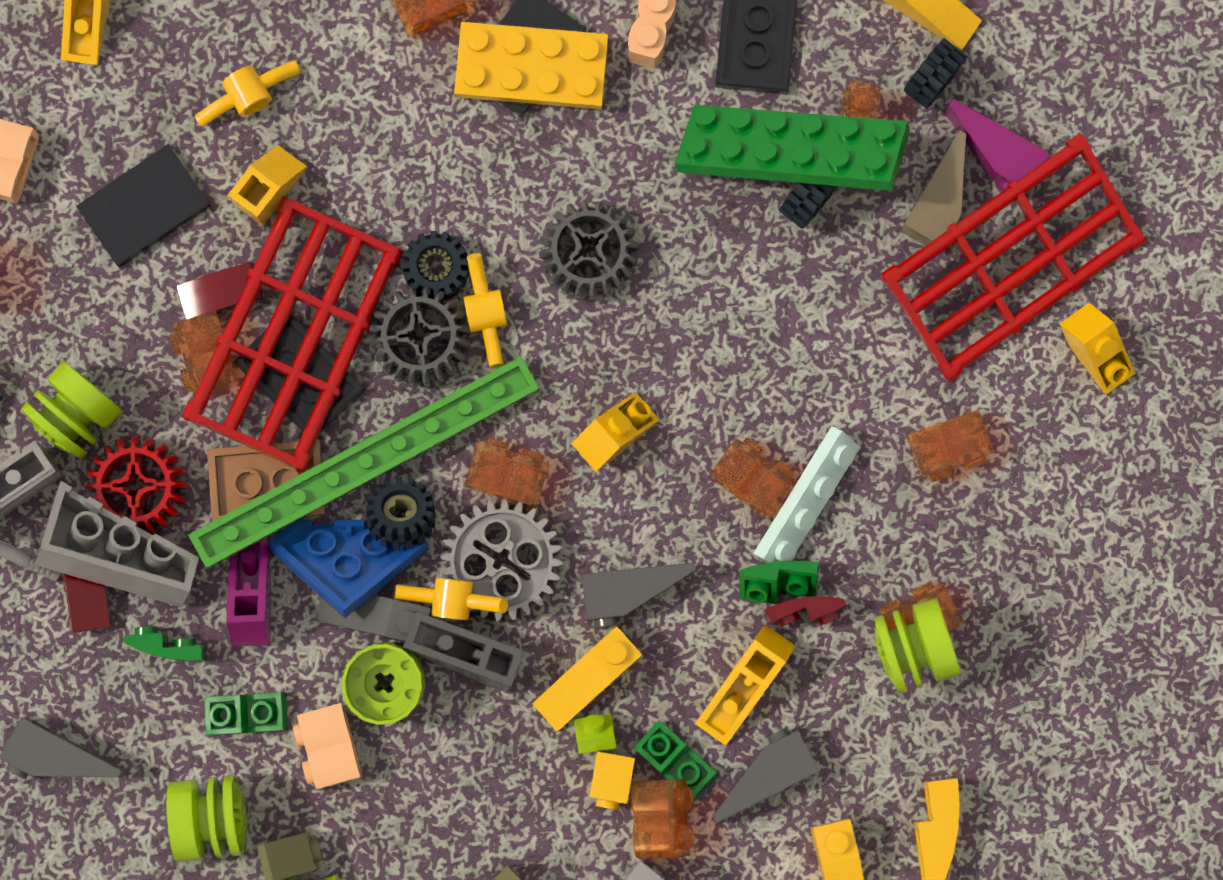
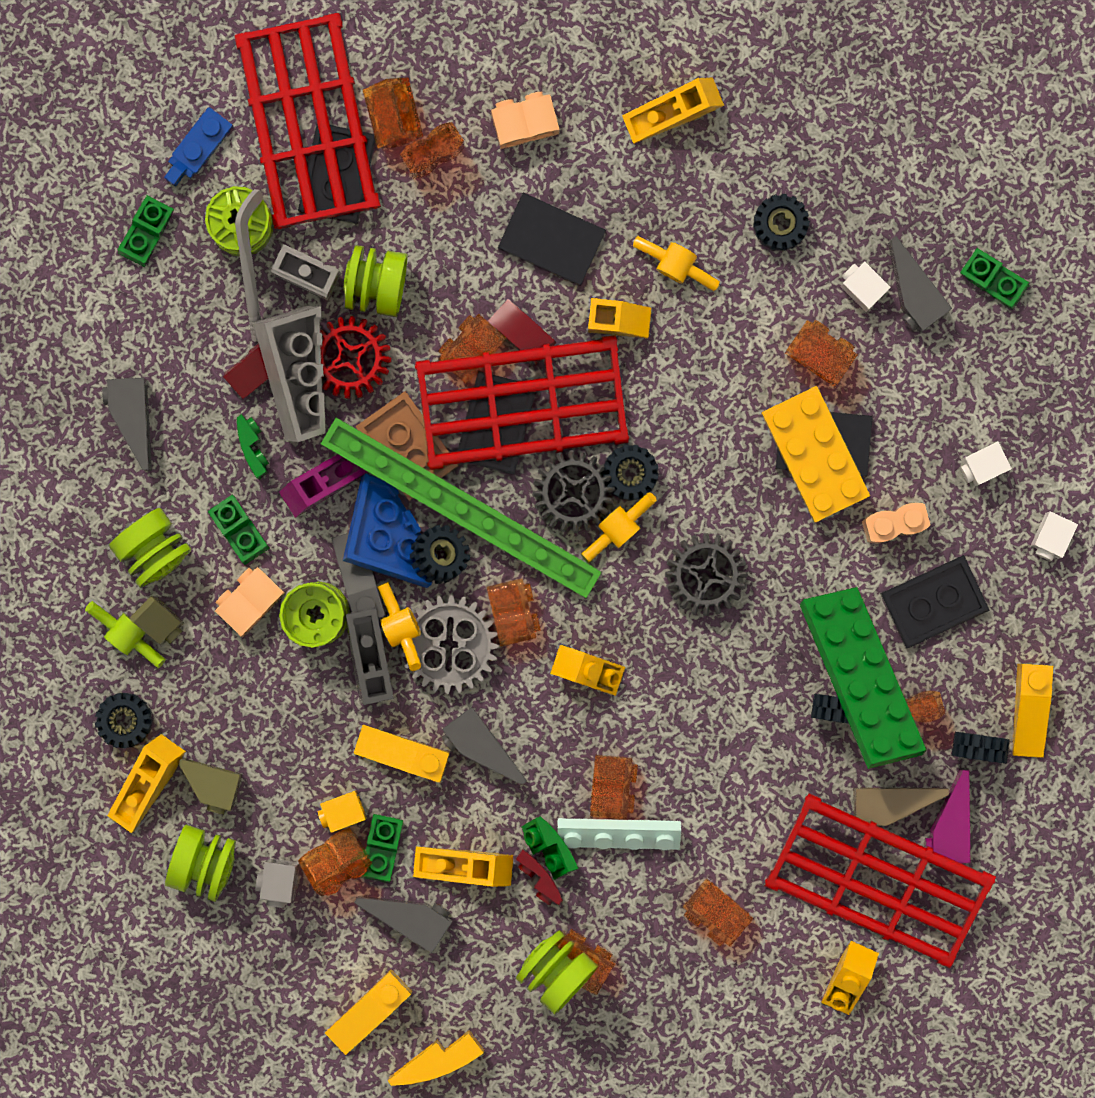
camera: 60 degrees right, 5 degrees up
lime plate [574,713,616,754] -> none

